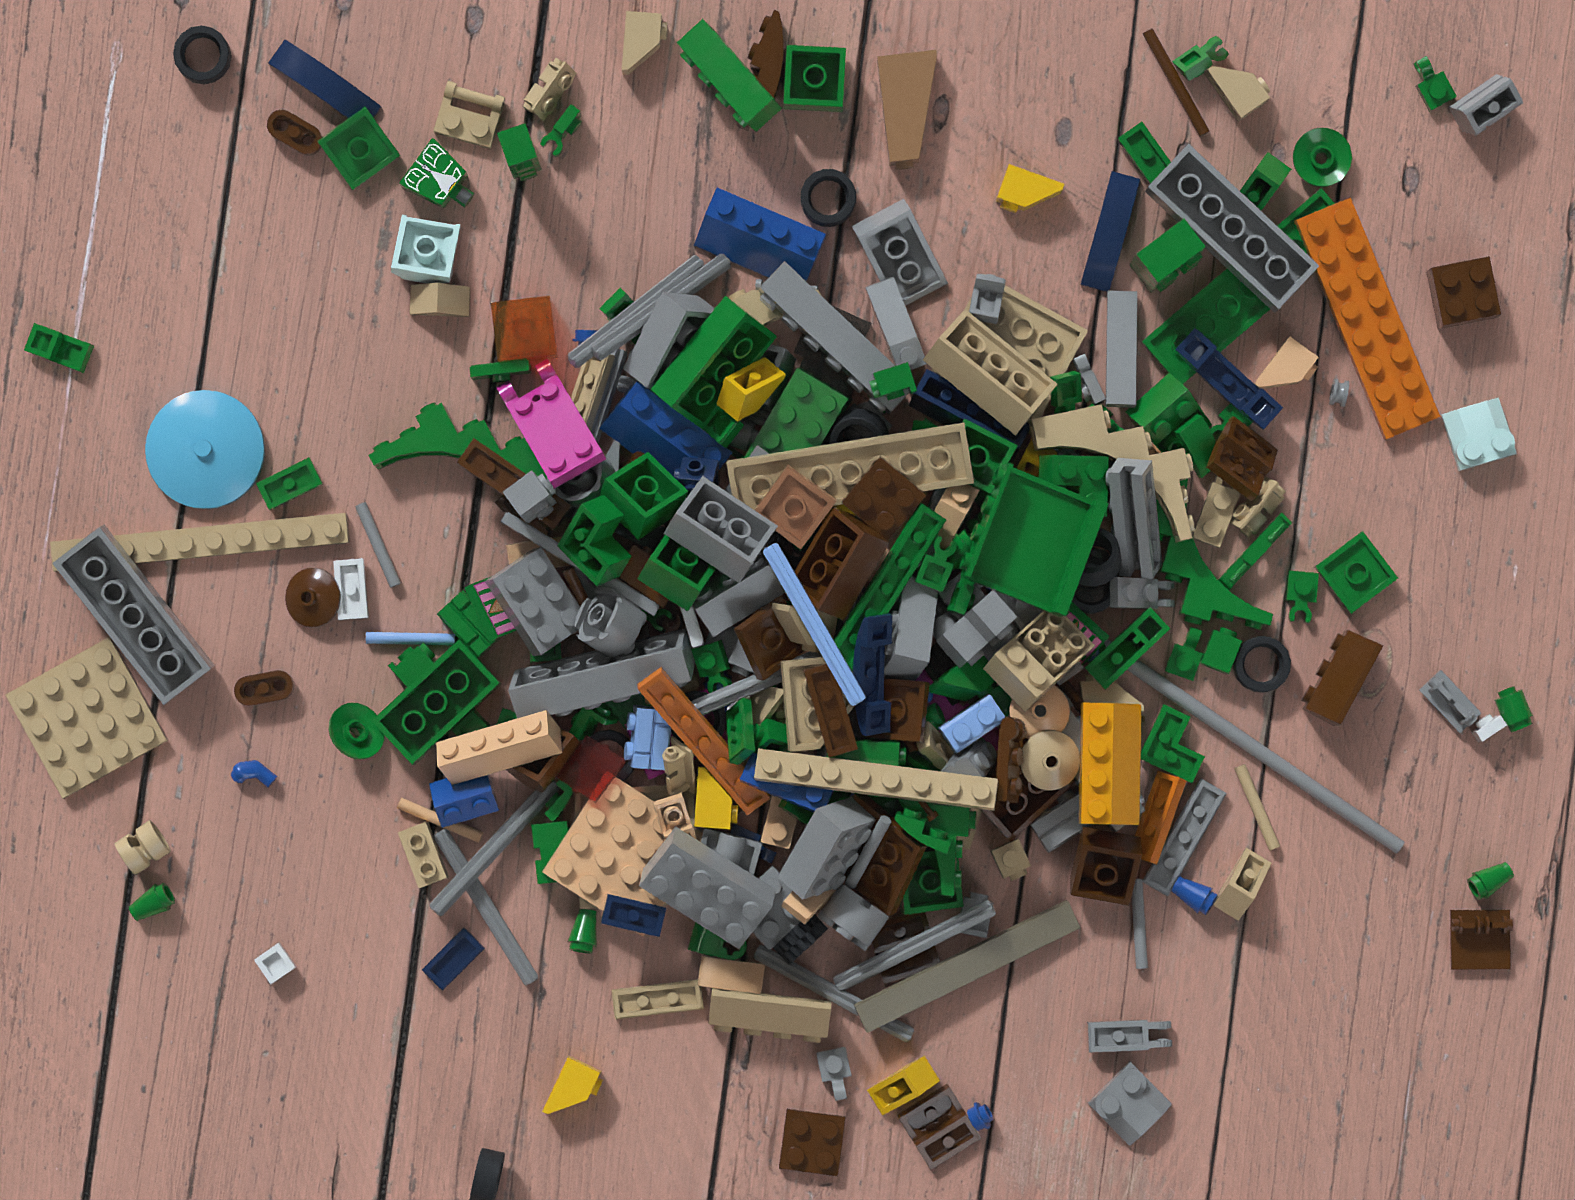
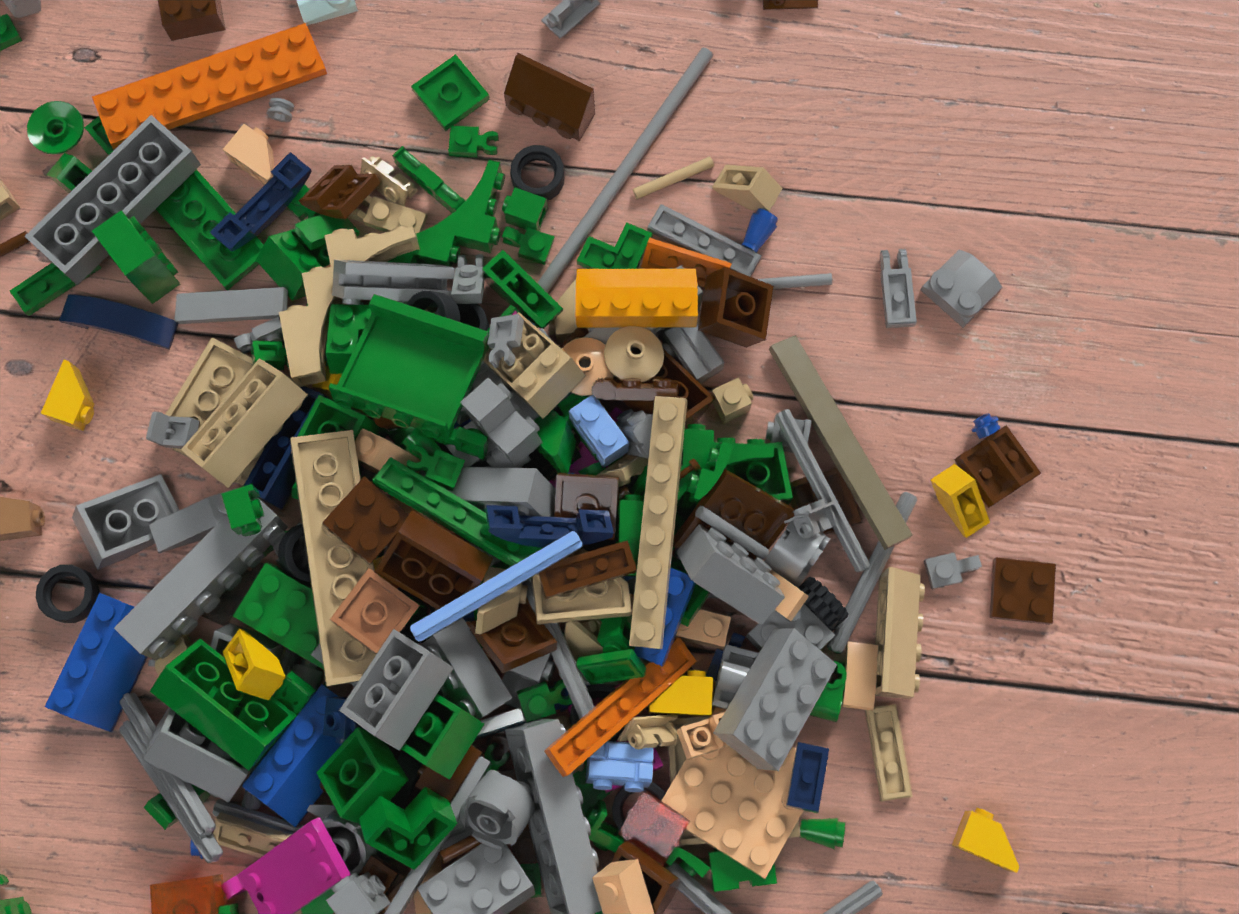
camera: 90 degrees left, 10 degrees down
none -> light grey plate [487,314,524,368]
none -> light grey hinge [784,499,838,538]

